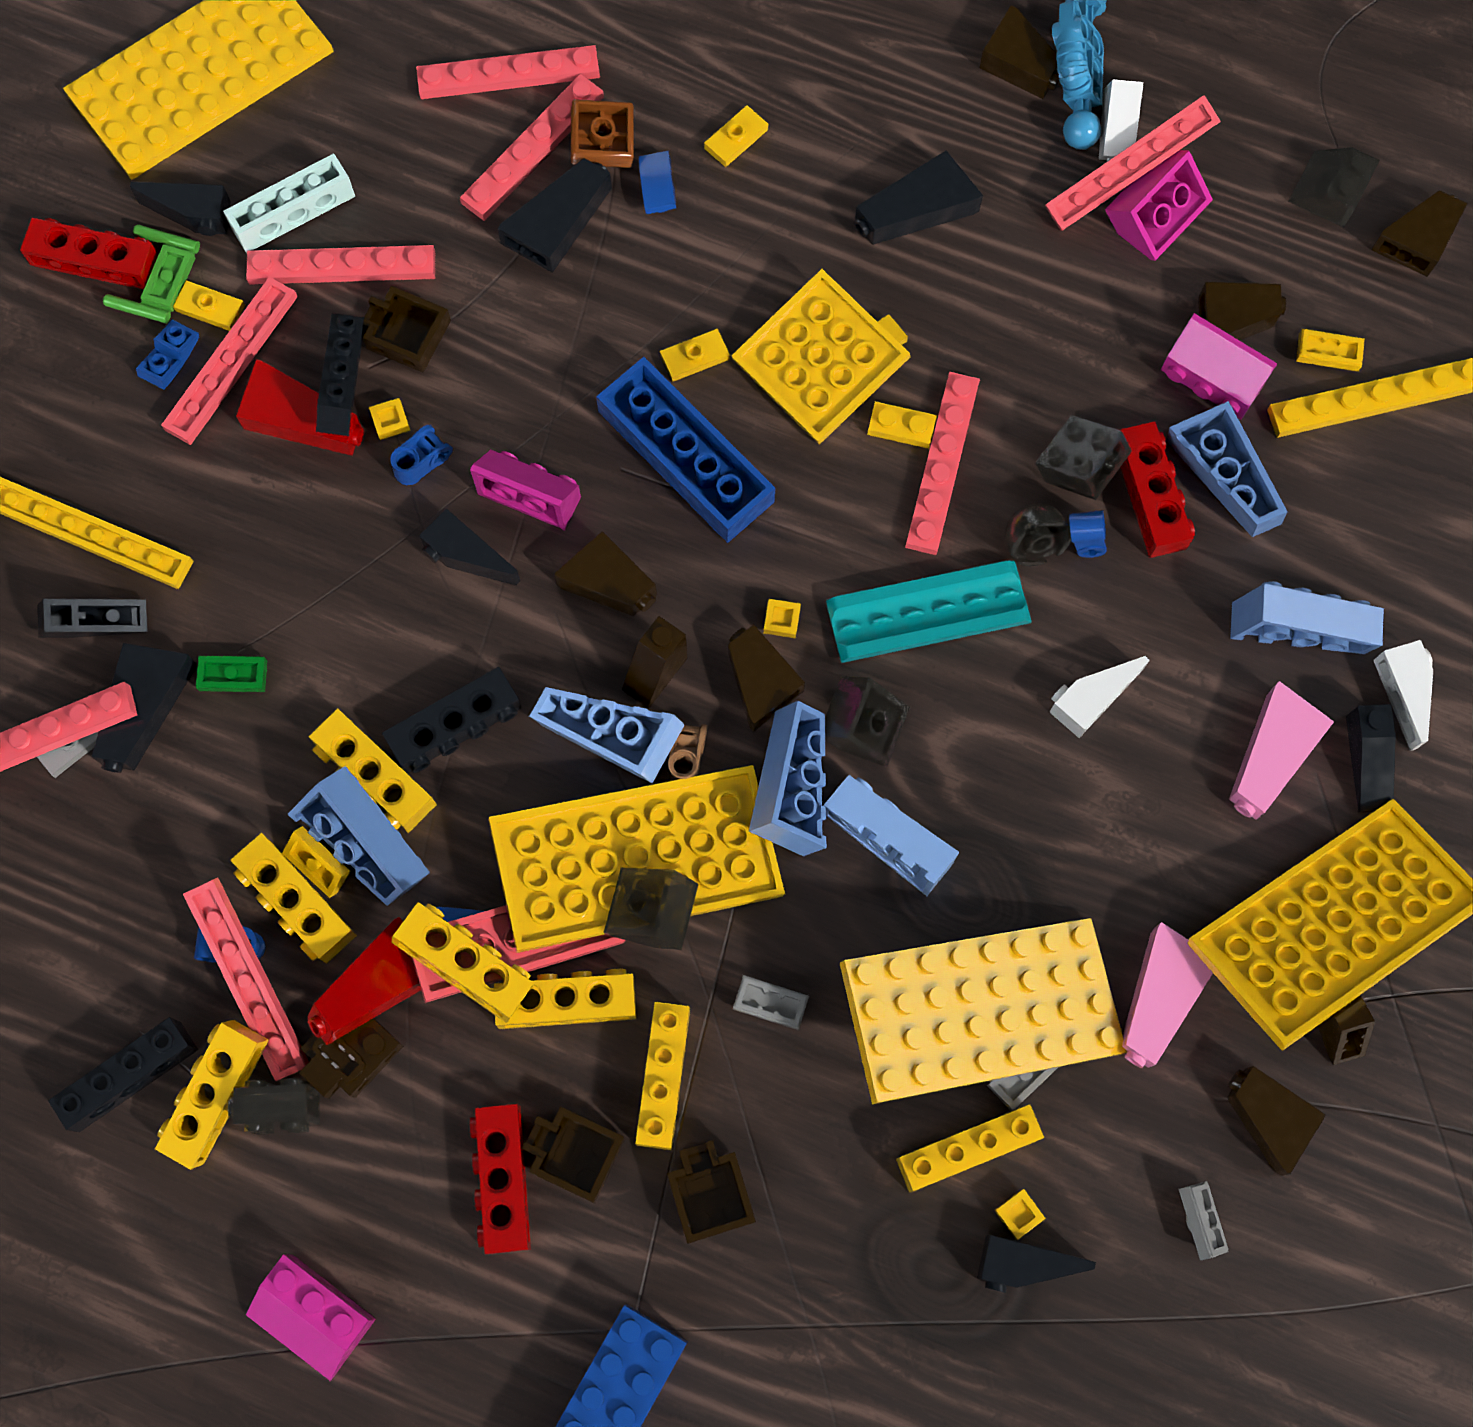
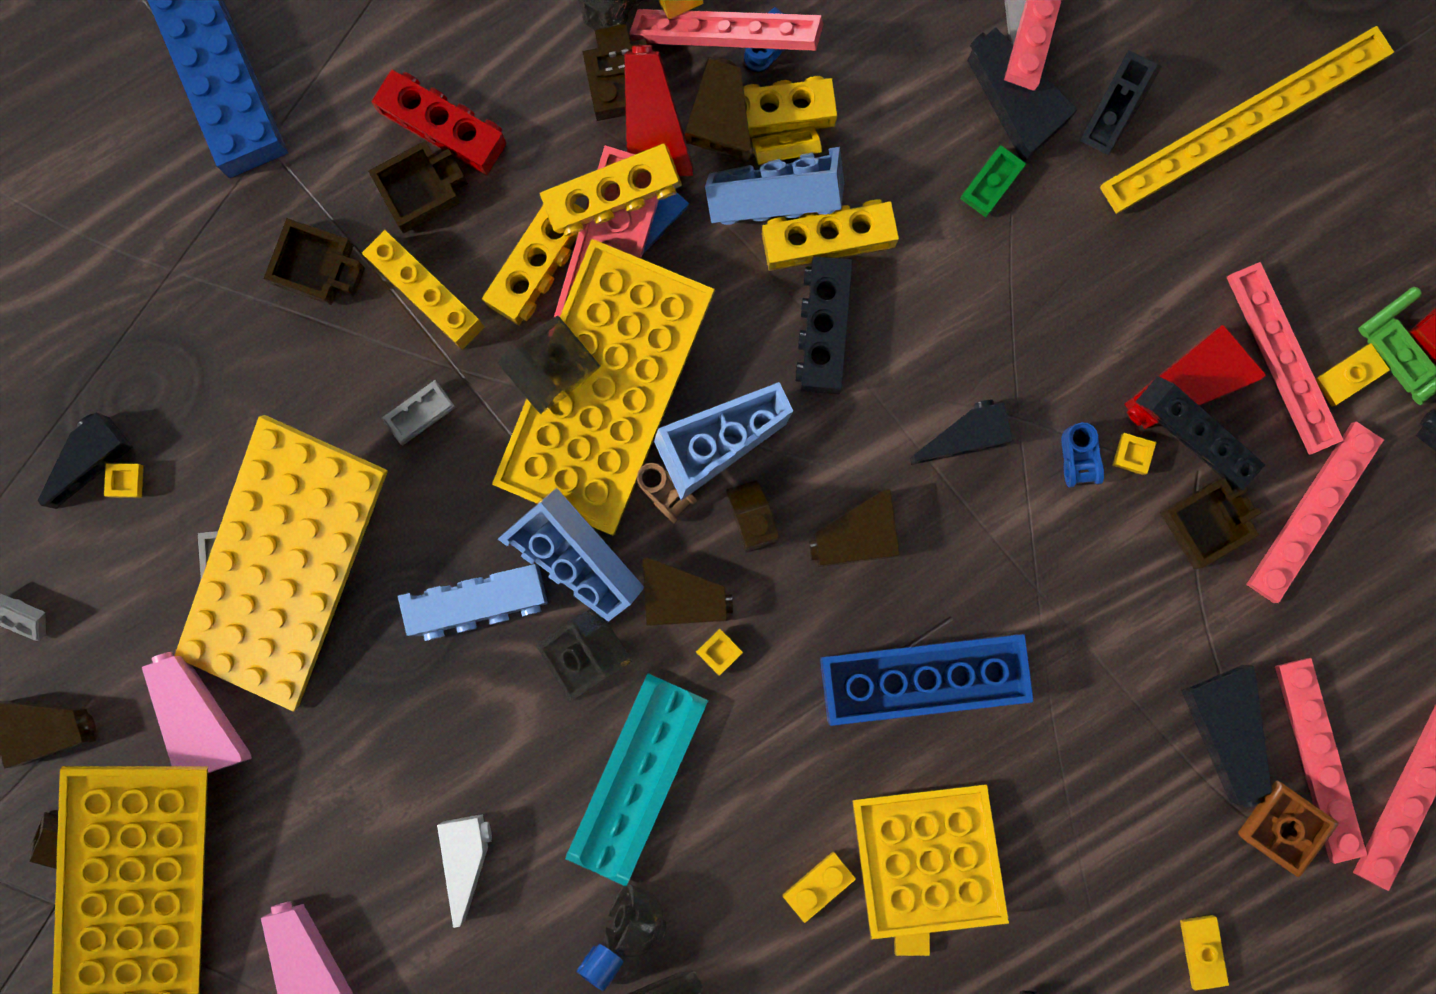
camera: 130 degrees right, 10 degrees up
blue slope [136,320,199,390] -> none
light aqua brick [223,153,355,254] -> none
dark pink slope [470,449,581,530] -> none
blue slope [638,151,676,214] -> none
yellow plate [660,328,730,382] -> none
yellow brick [896,1105,1044,1193] -> none
coral plate [905,371,980,555] -> none
none -> dark brown slope [685,58,751,162]

